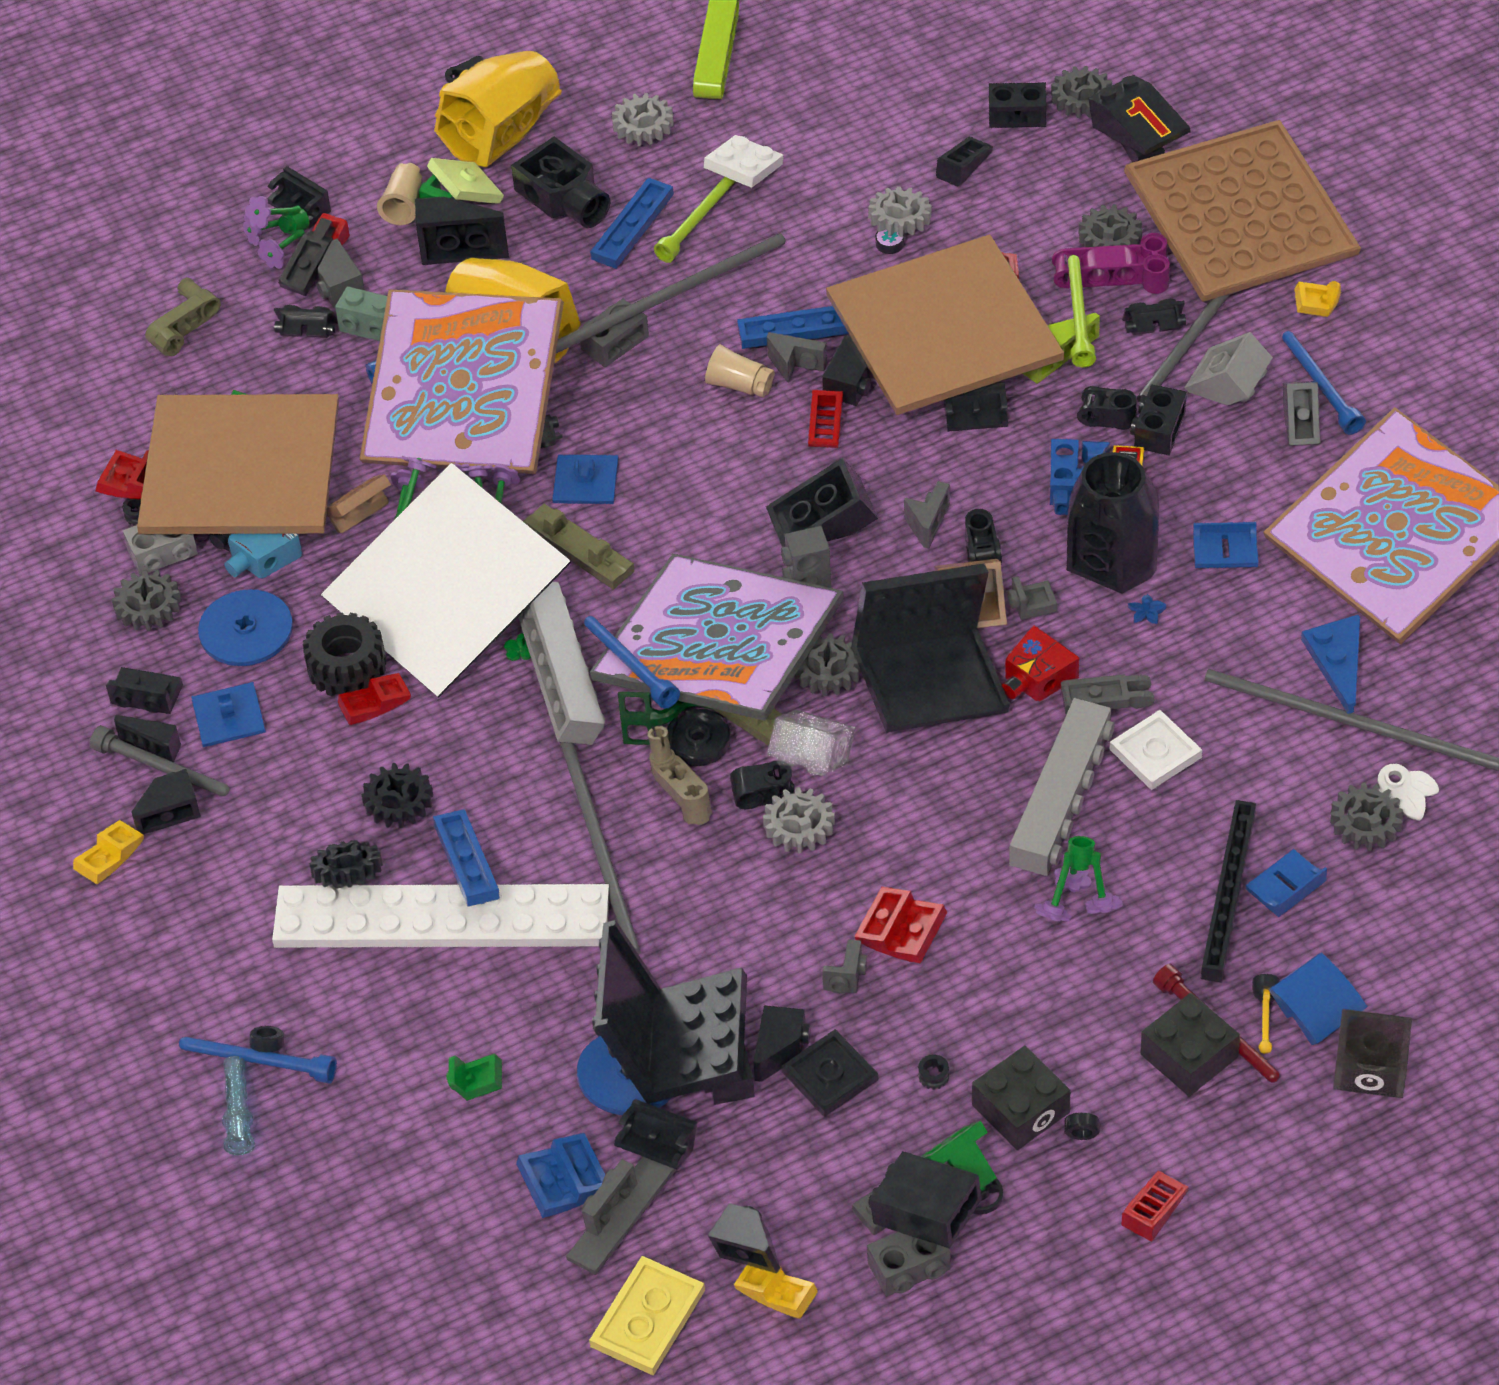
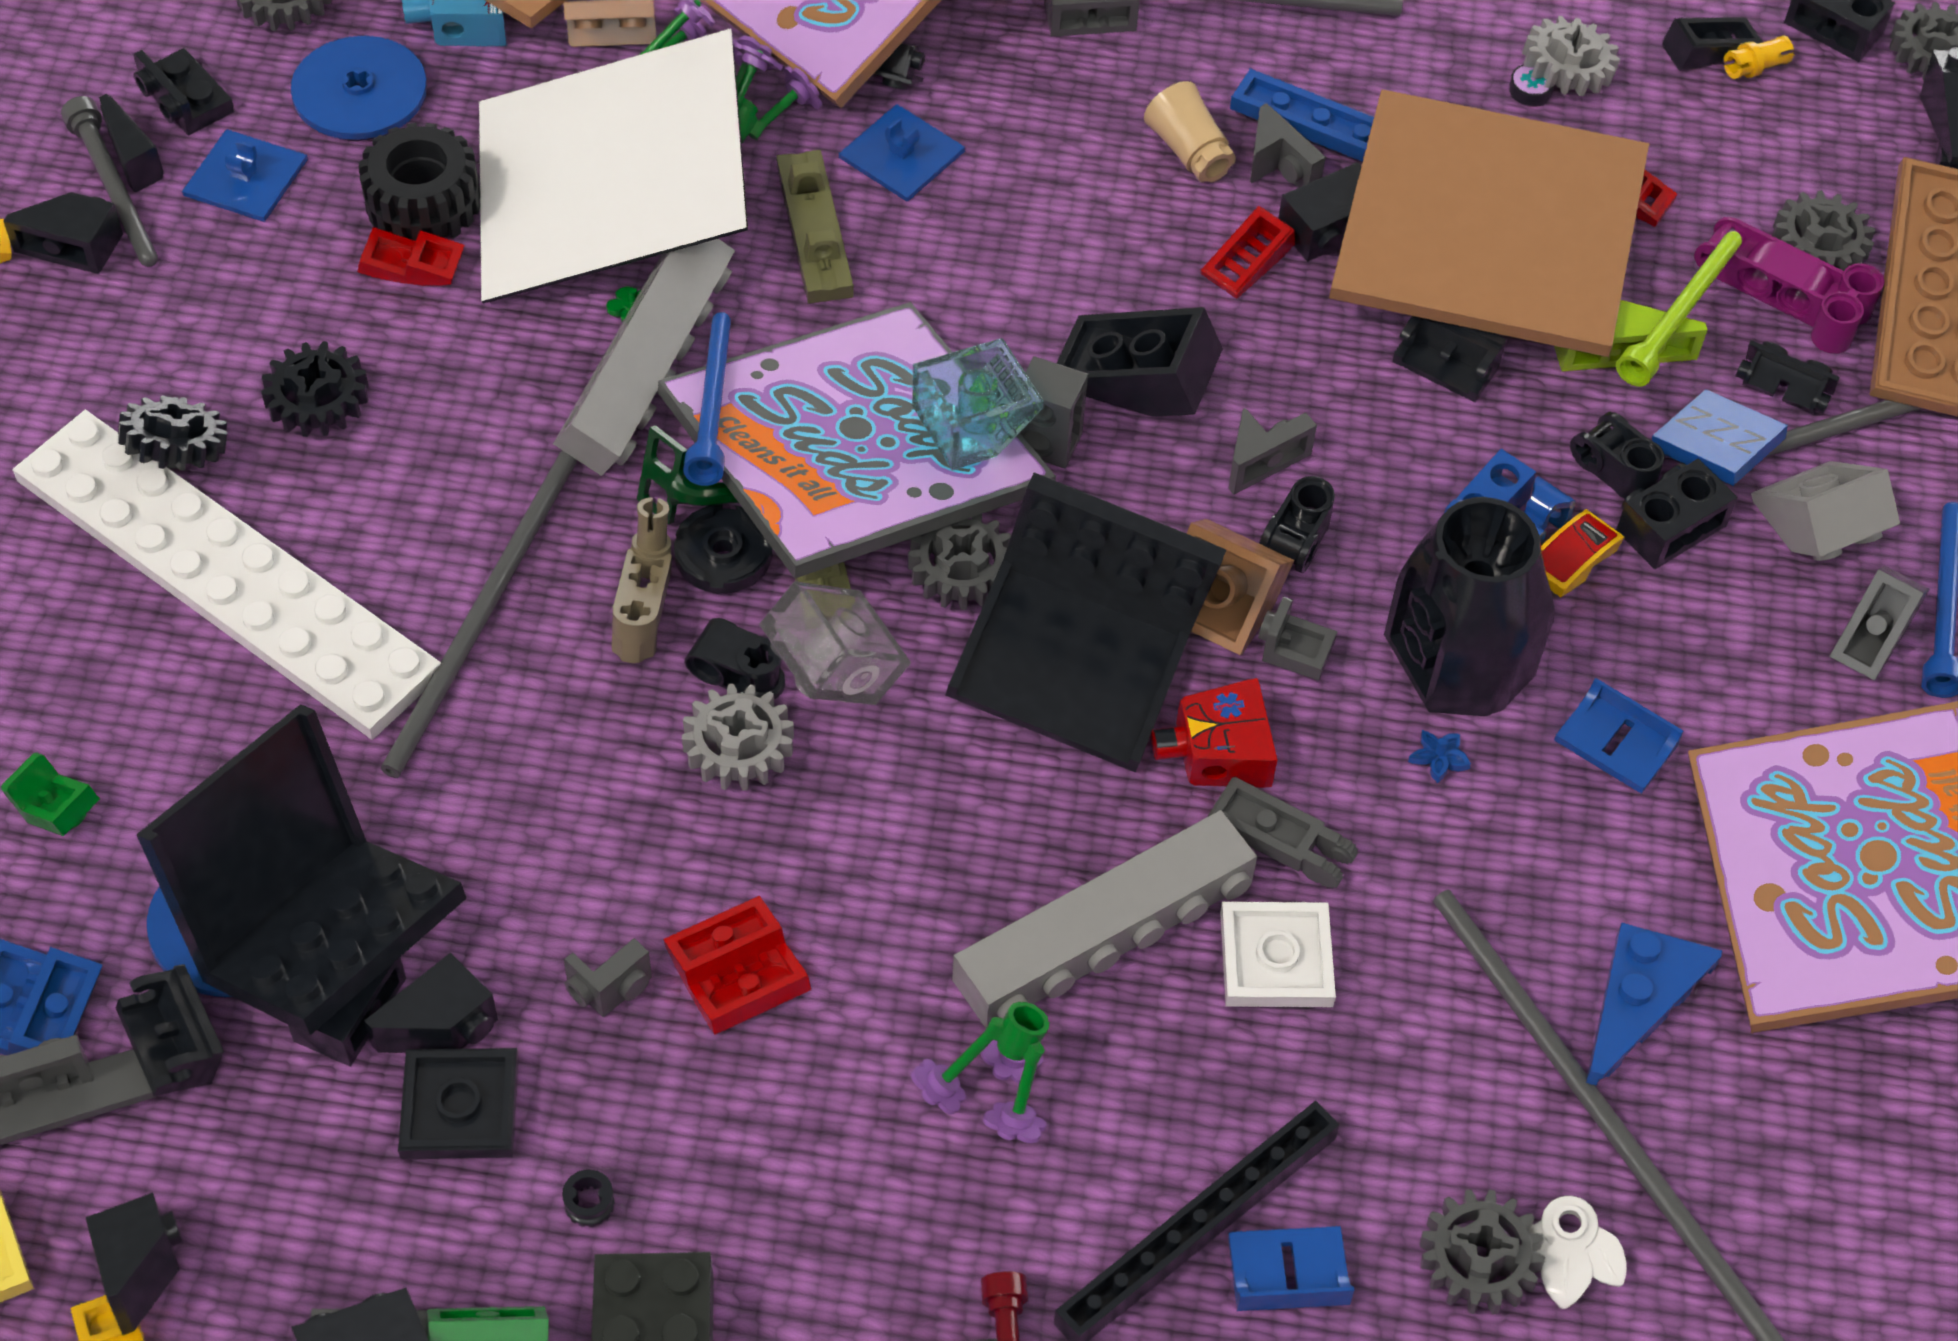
camera: 30 degrees right, 5 degrees up
blue plate [433,809,500,907] -> none
none -> clear light blue slope [912,338,1044,470]
none -> tile [1652,389,1788,486]
none -> yellow pin [1724,36,1794,79]

